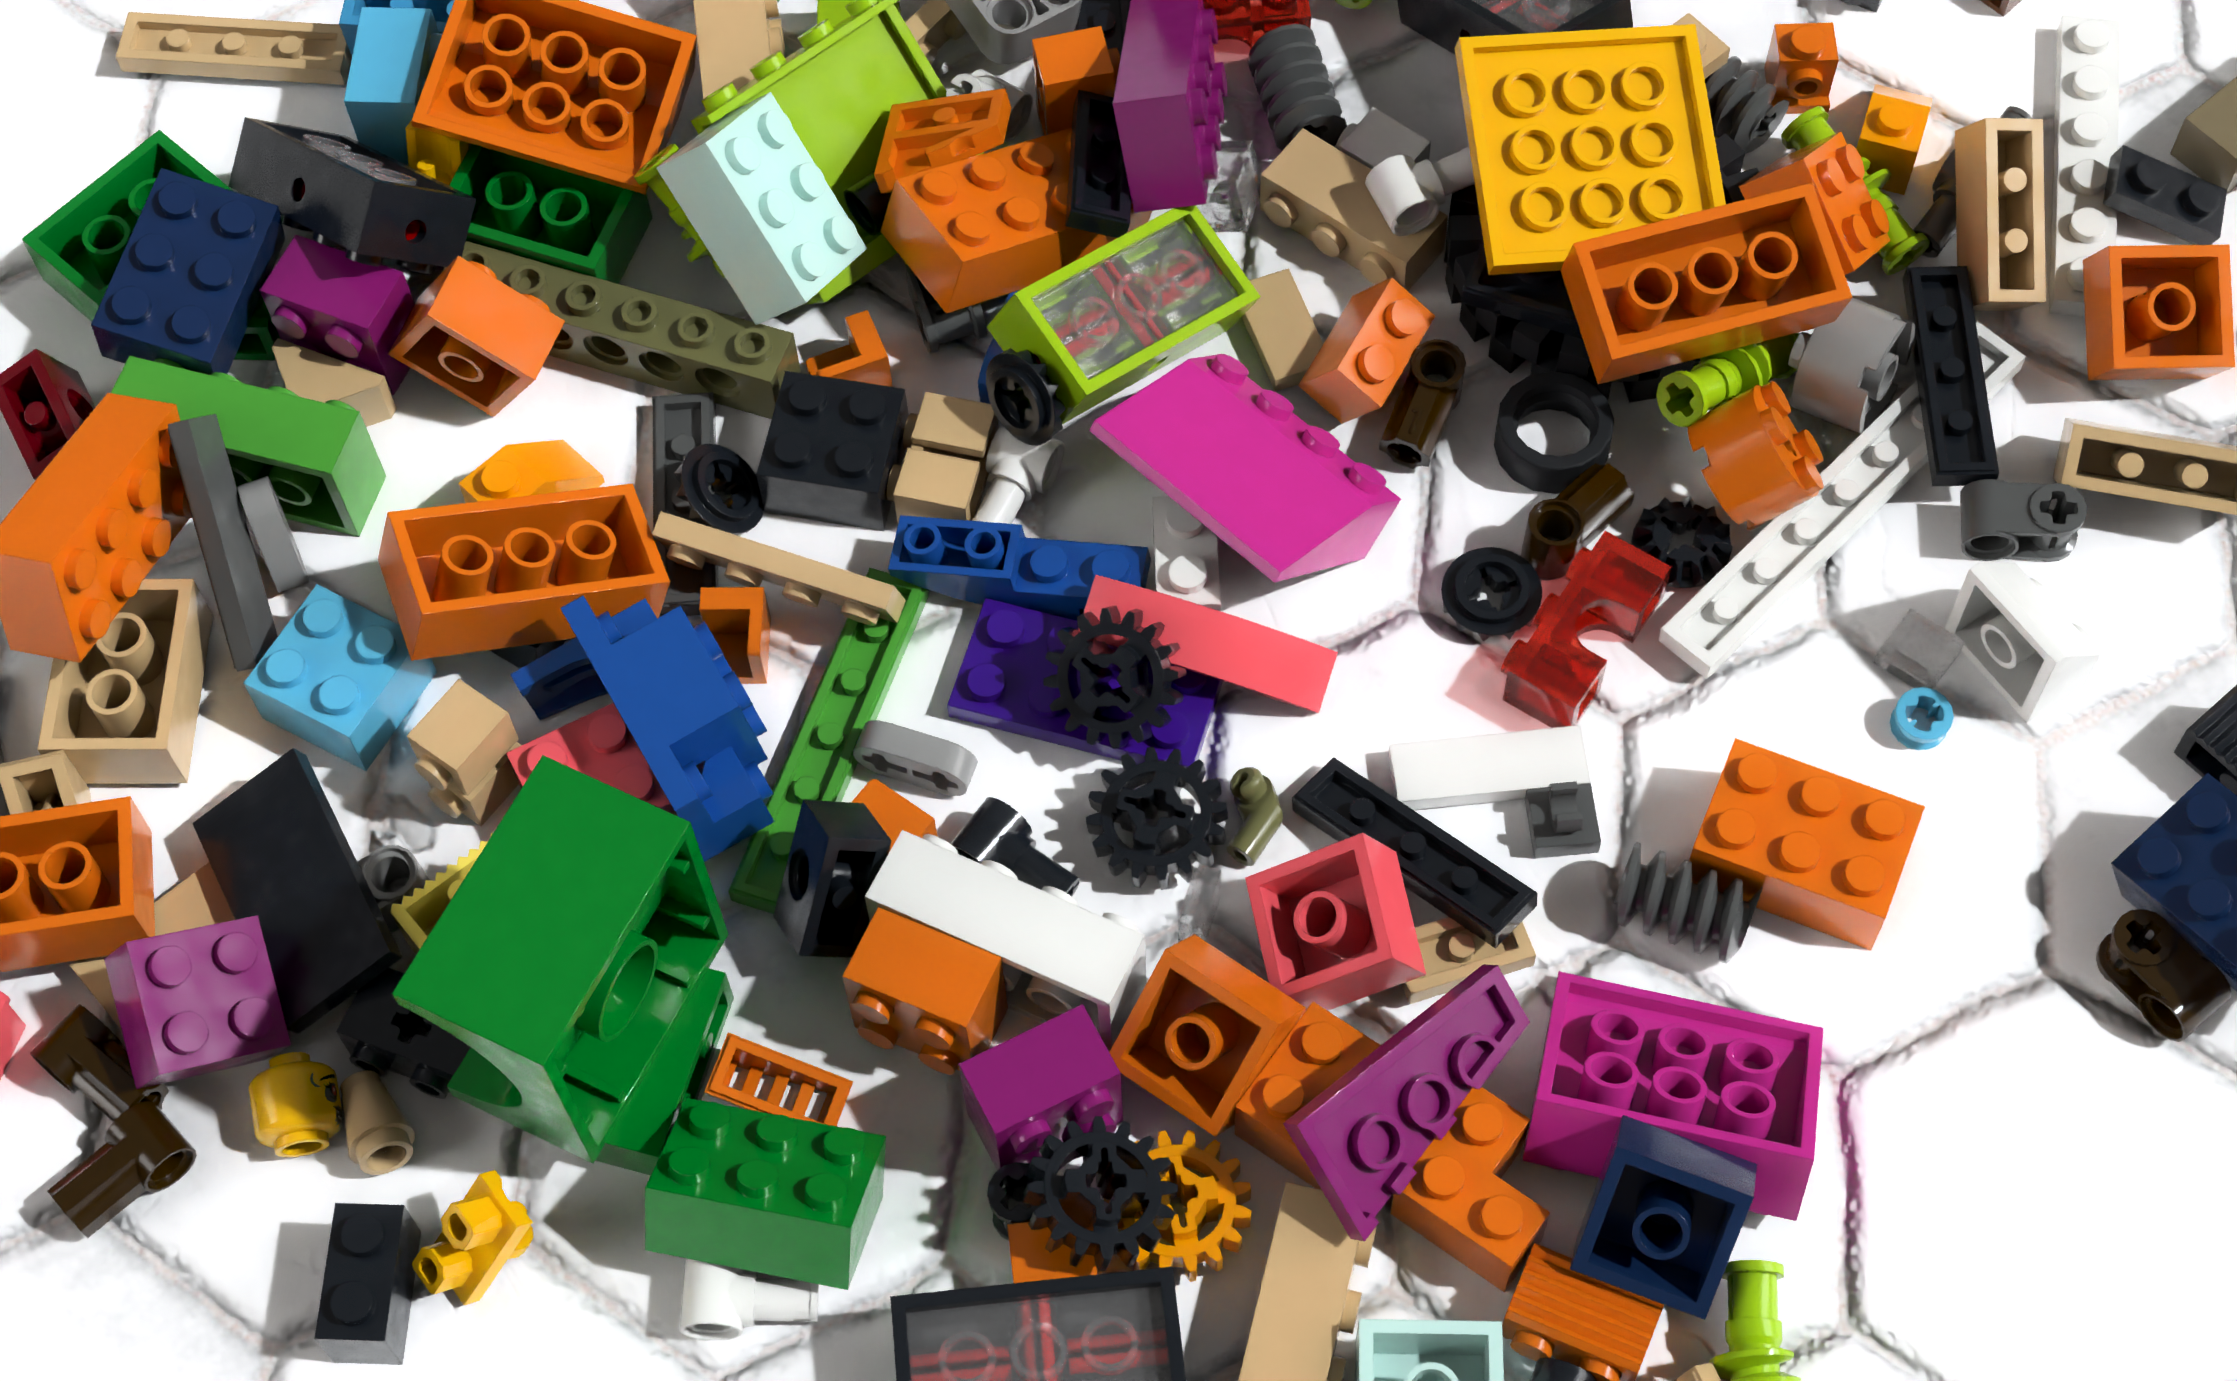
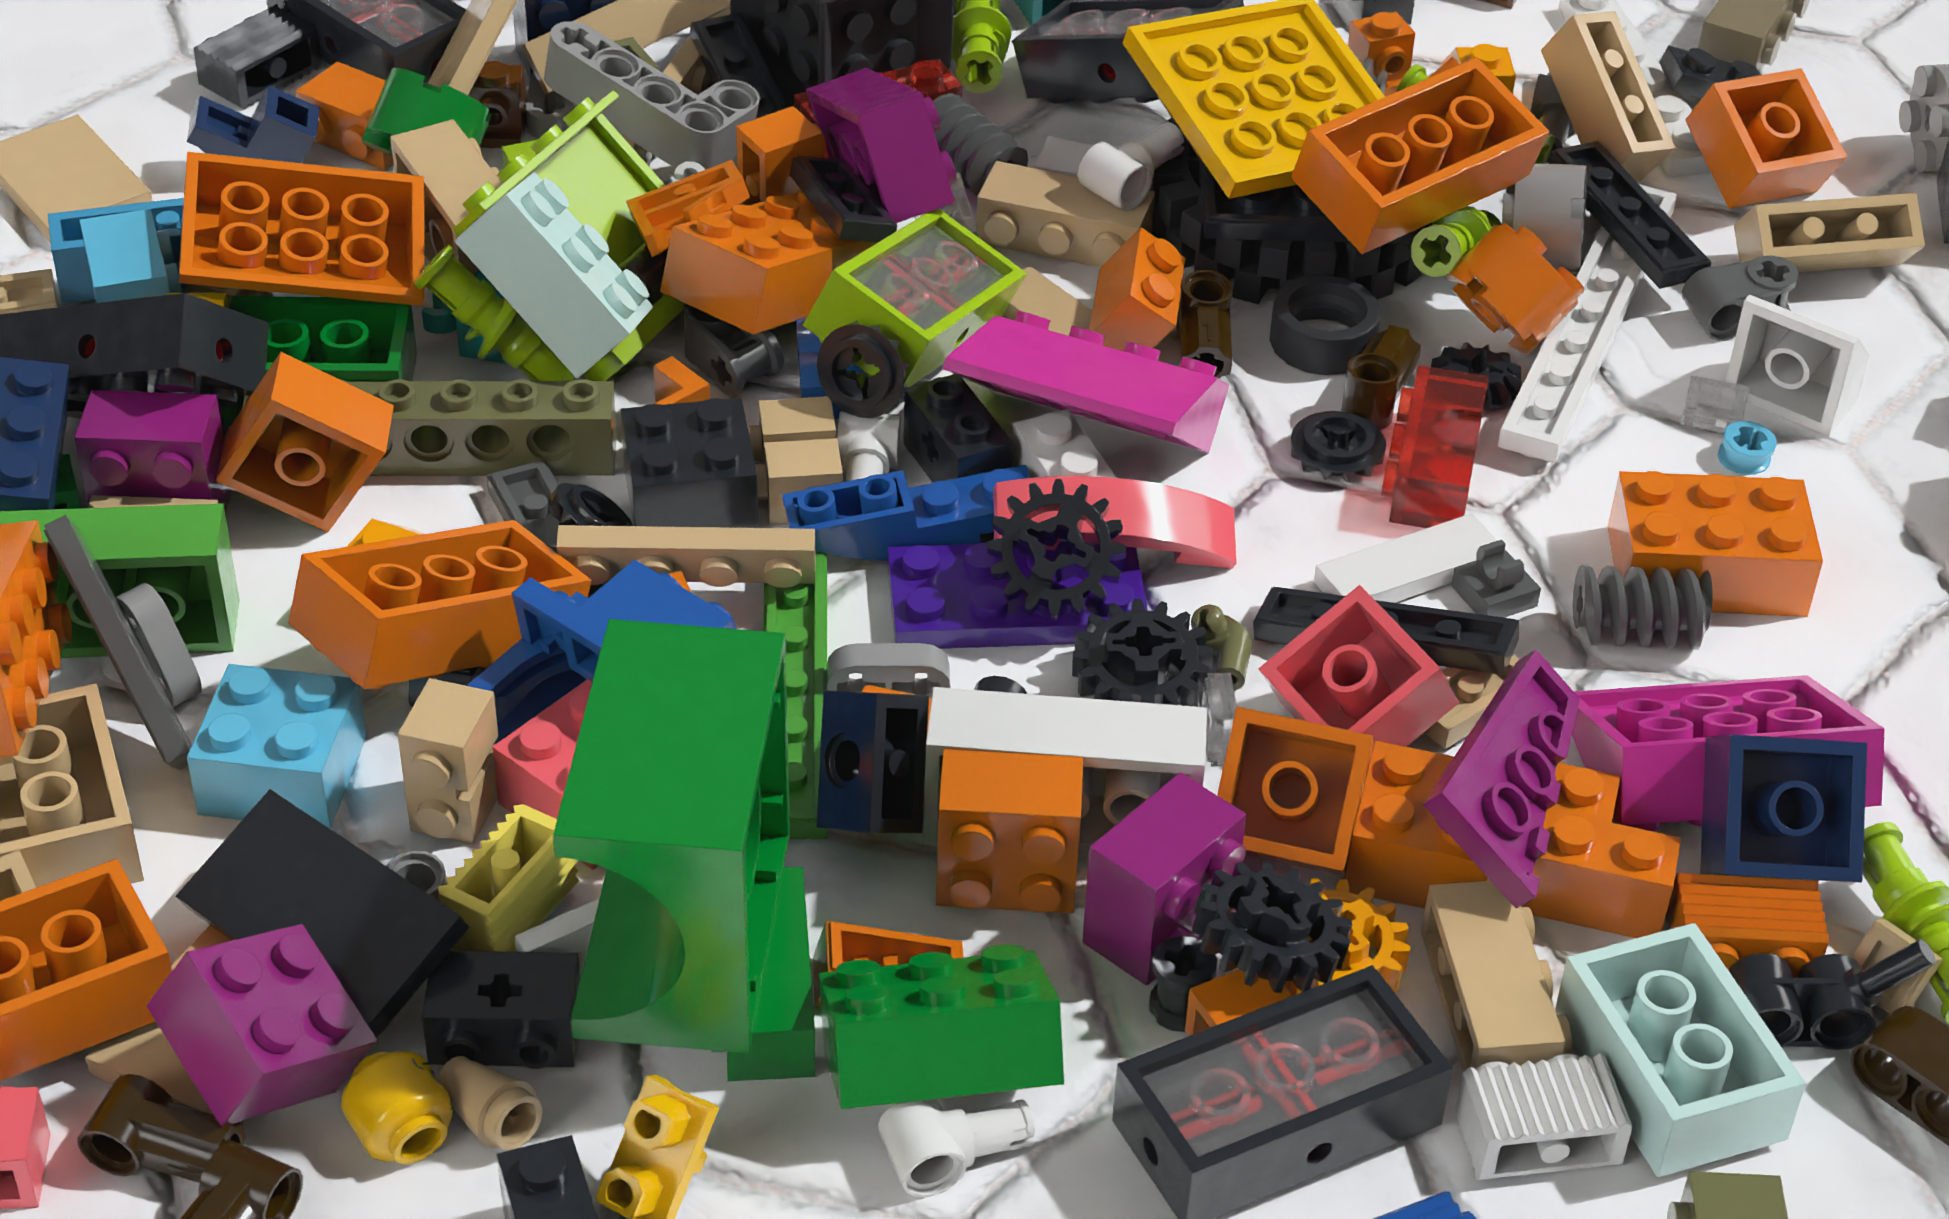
camera: 25 degrees left, 20 degrees down
none -> black brick [903,374,1013,483]

